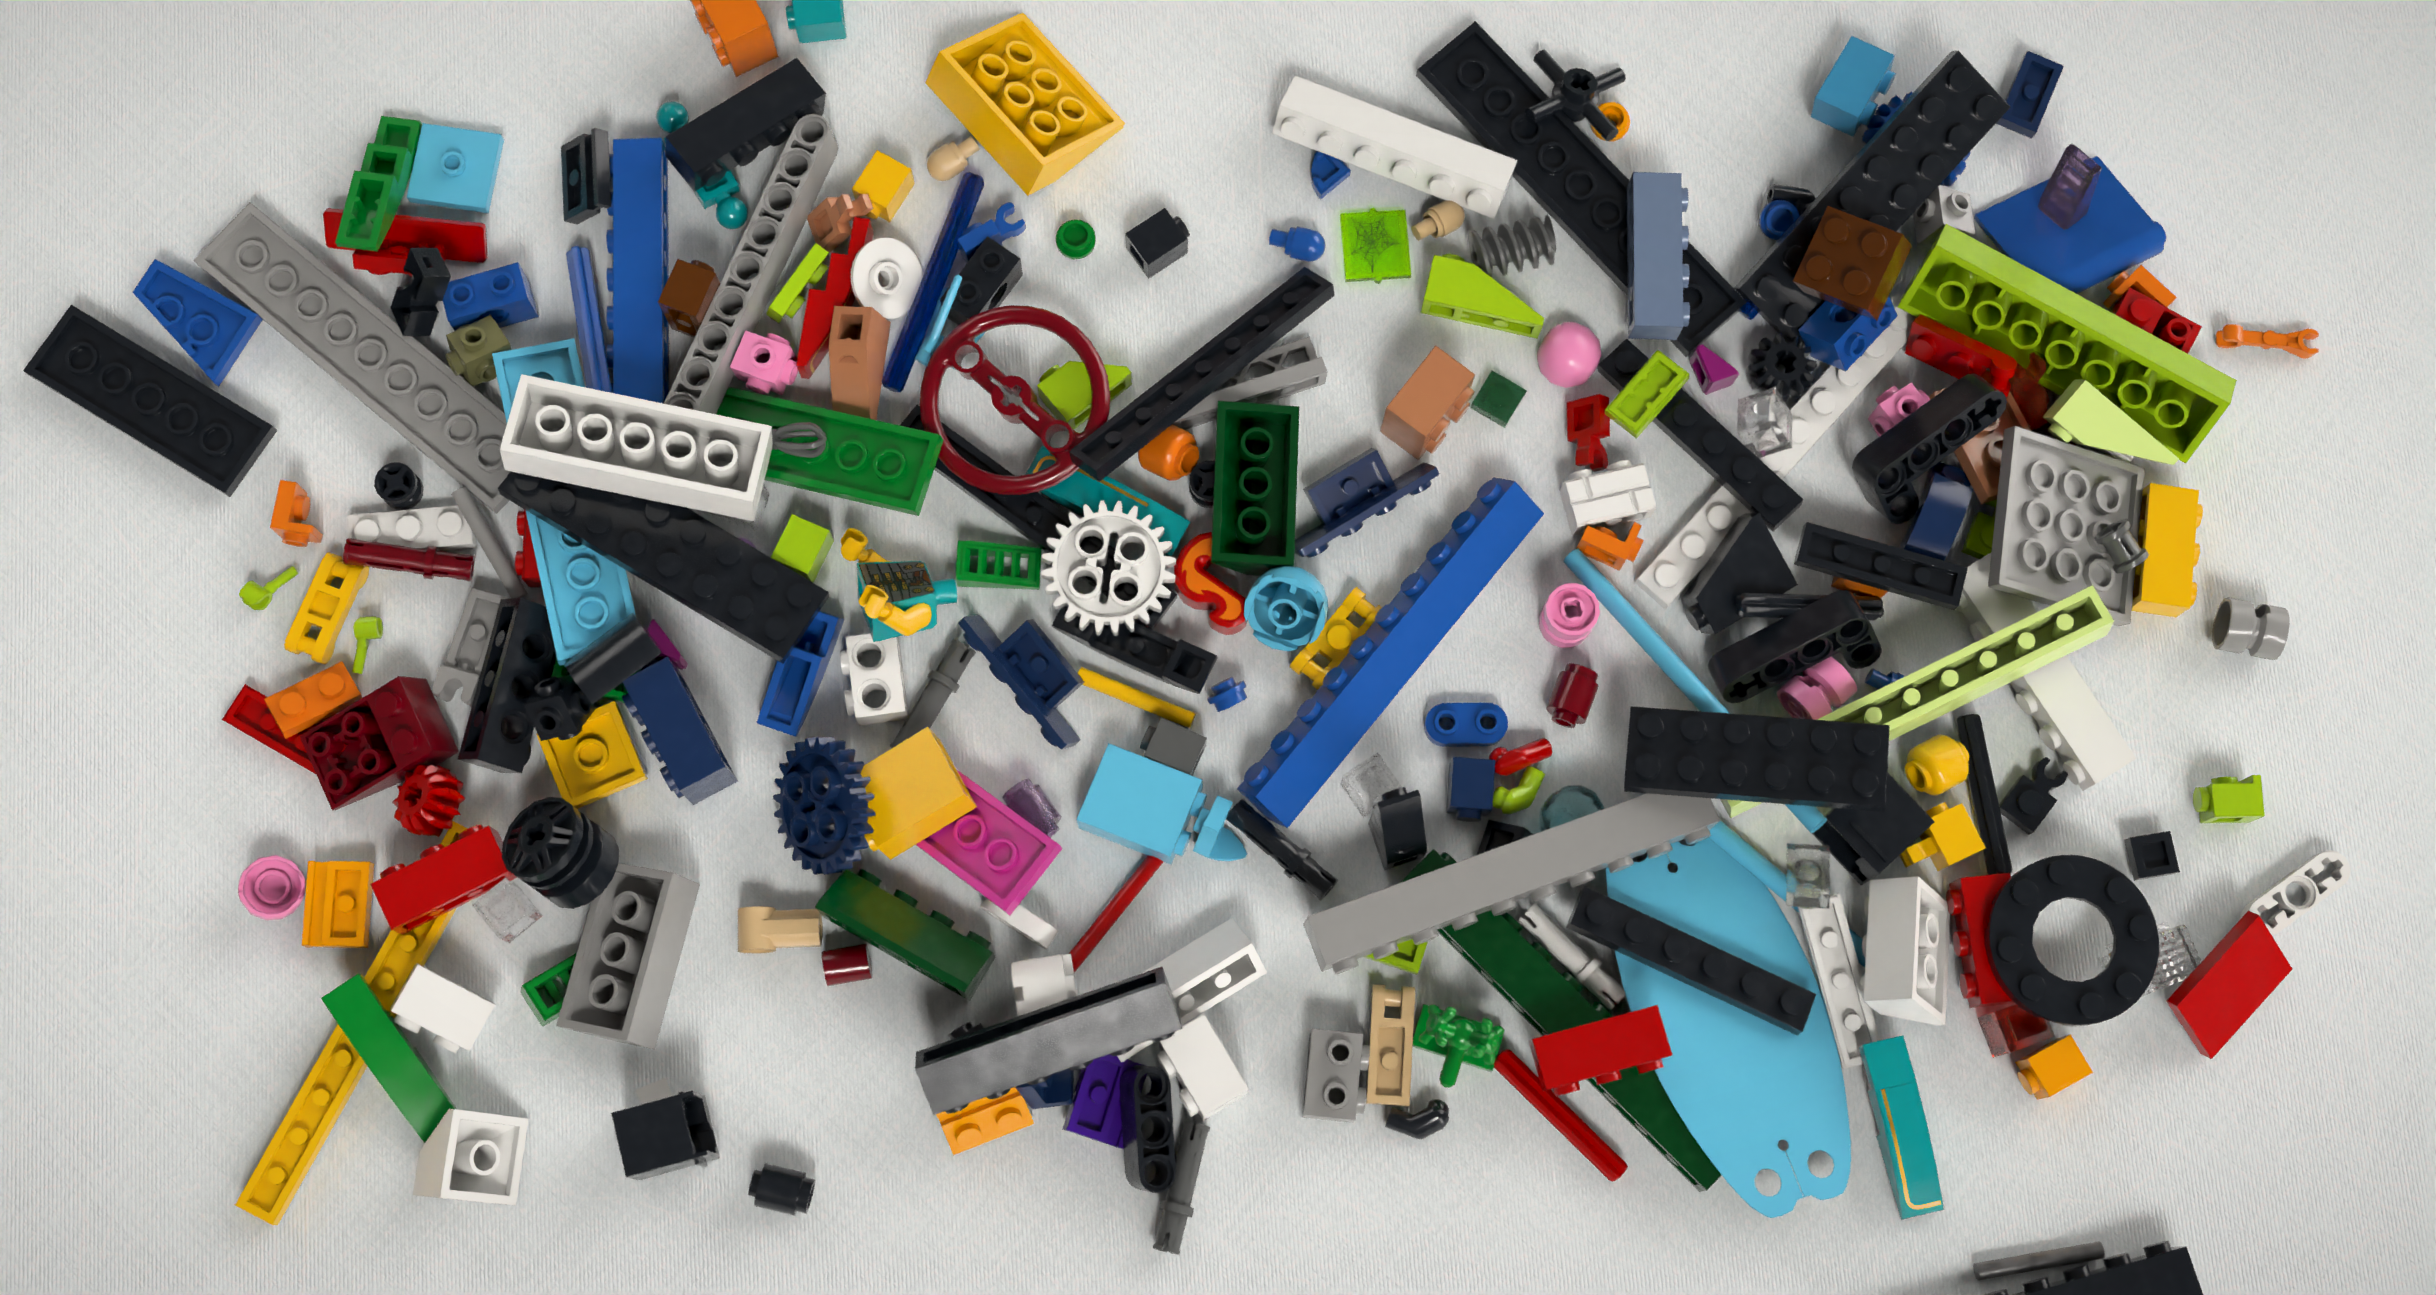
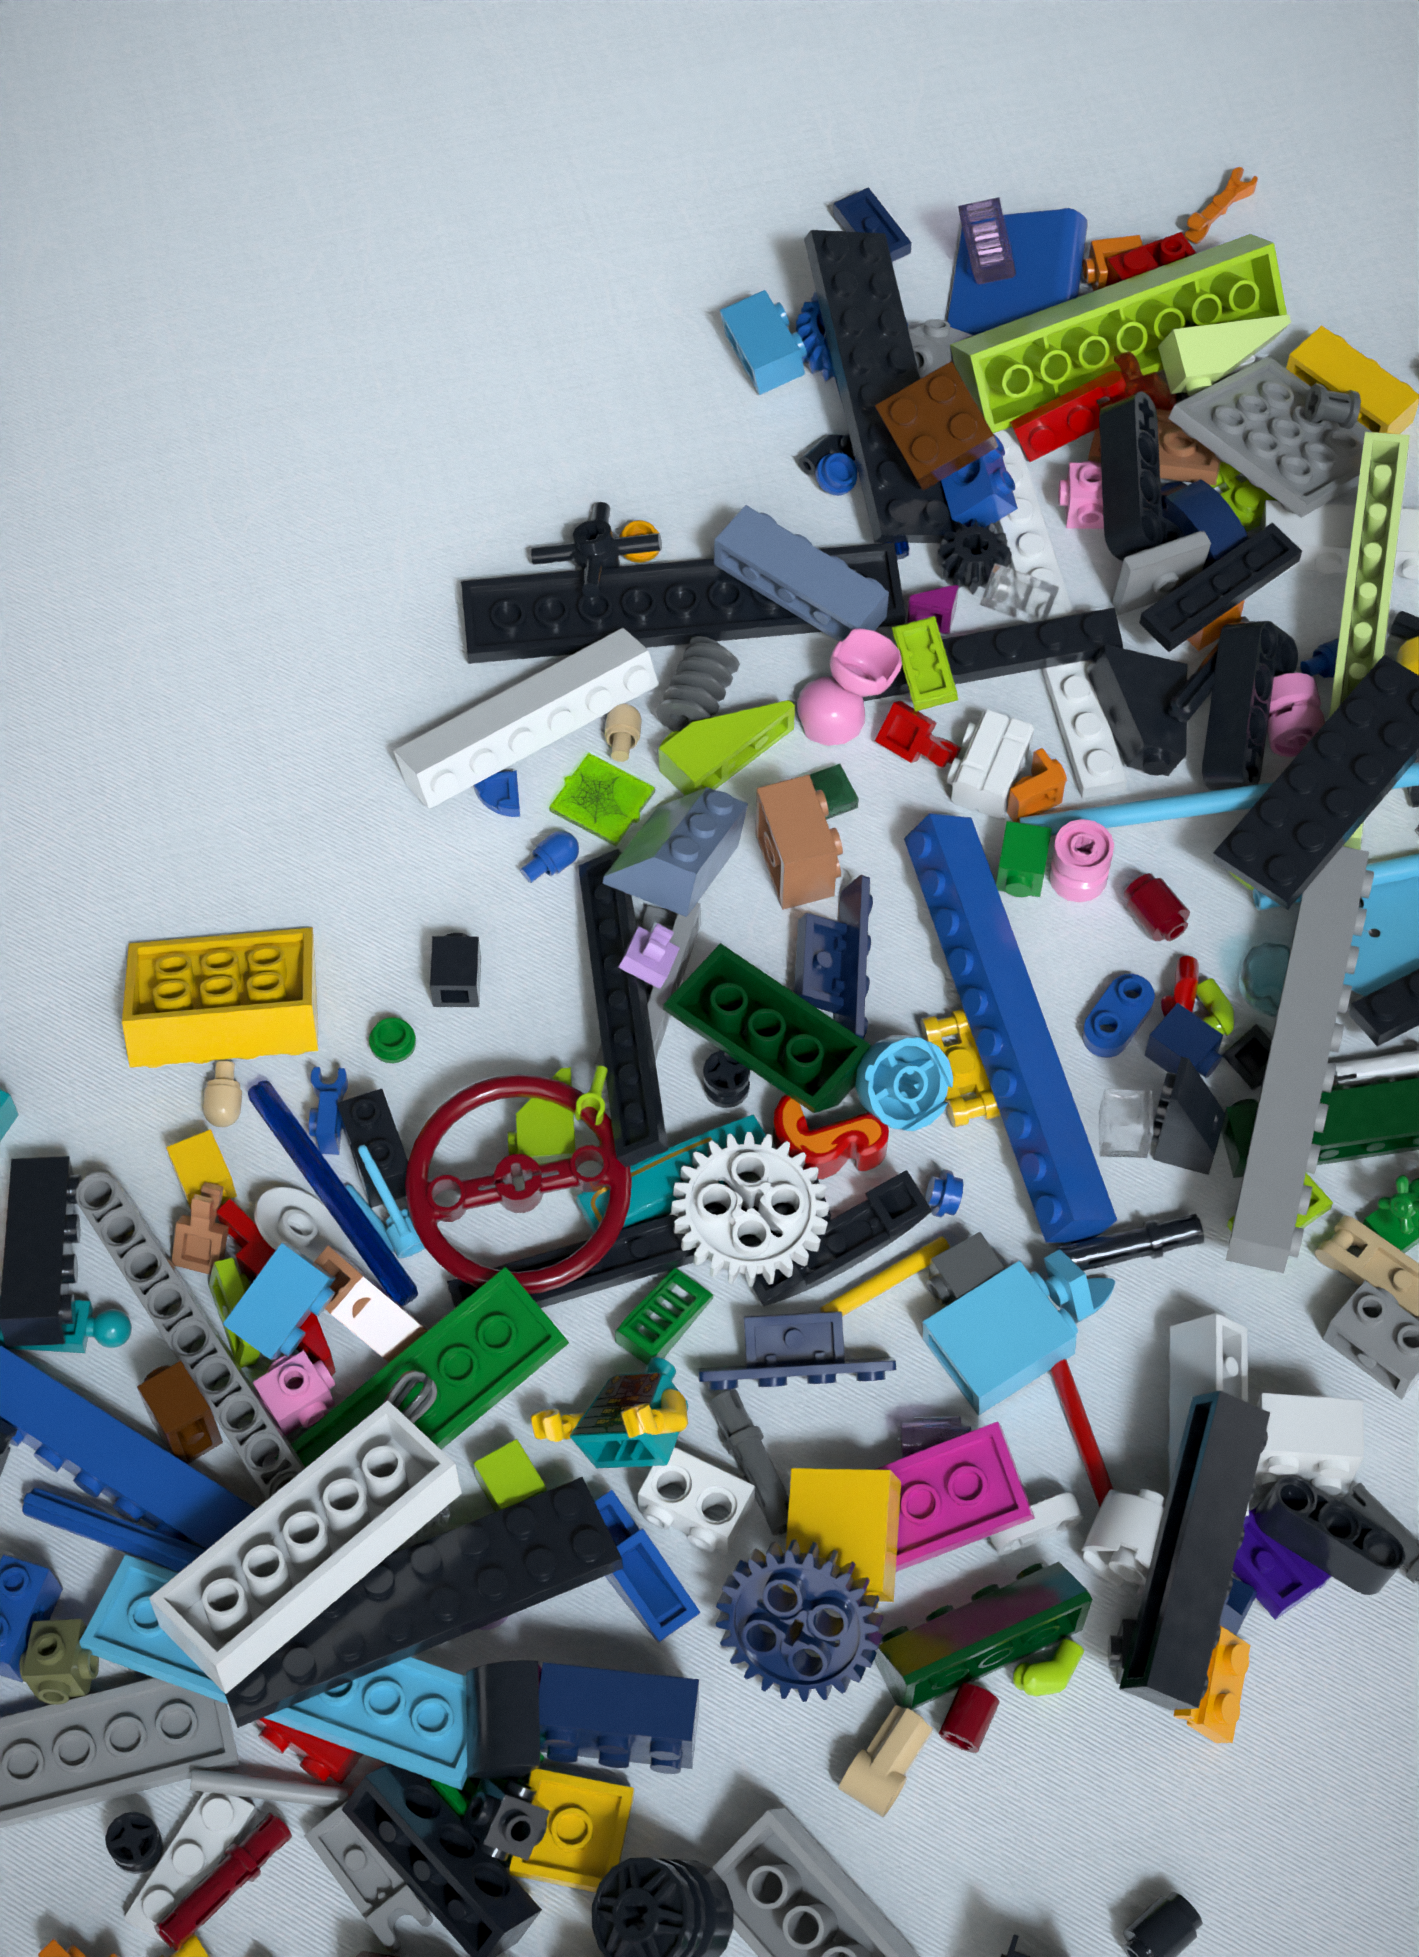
camera: 50 degrees left, 15 degrees down
orange head [1138,424,1199,481] -> none
none -> dark azure brick [223,1243,336,1360]
none -> lime hand [575,1066,608,1125]
none -> sand blue slope [603,787,748,917]
none -> lavender tile [618,923,680,989]
none -> bright pink hair [829,628,902,697]
none -> green brick [996,821,1052,898]
none -> lime arm [1012,1639,1084,1697]
none -> light grey plate [1112,531,1211,615]

